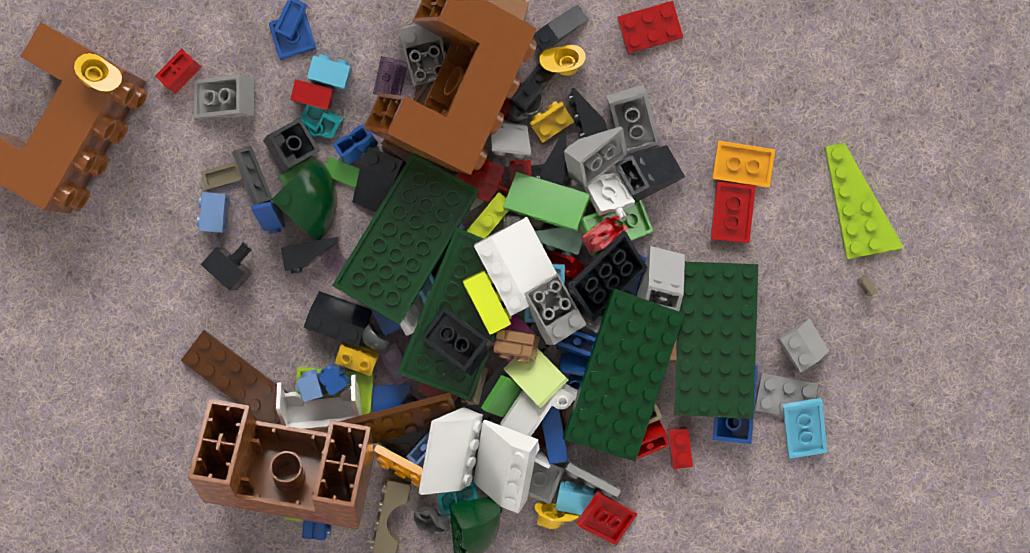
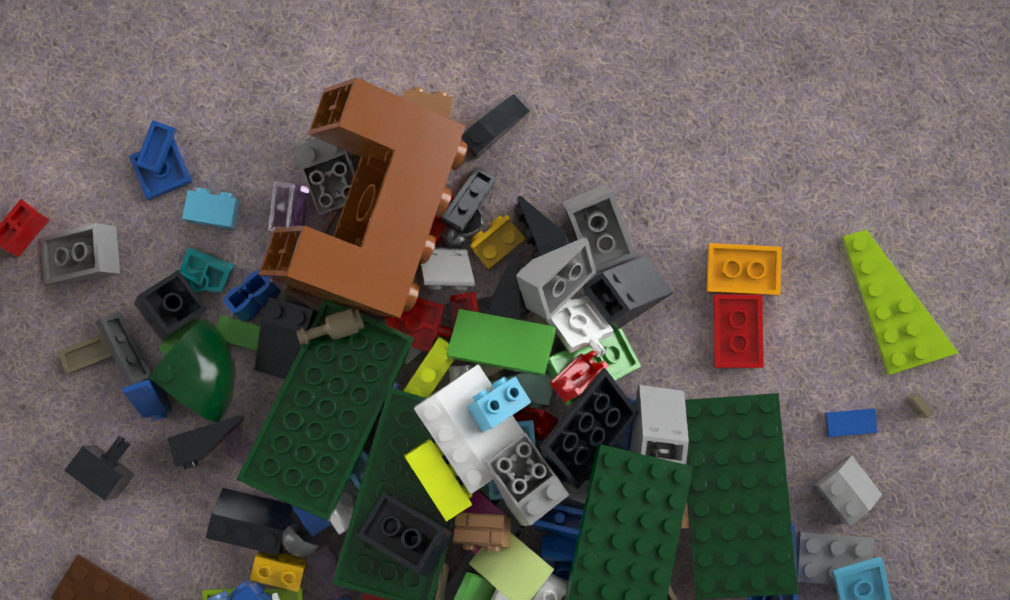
camera: 10 degrees left, 5 degrees down
medium blue brick [197,192,229,233] -> none
red hinge [290,79,335,110] -> none
yellow piece [539,45,586,76] -> none
red plate [617,1,683,54] -> none
none -> dark tan piece [297,309,364,345]
none -> medium azure brick [467,377,531,432]
none -> blue tile [825,408,878,437]

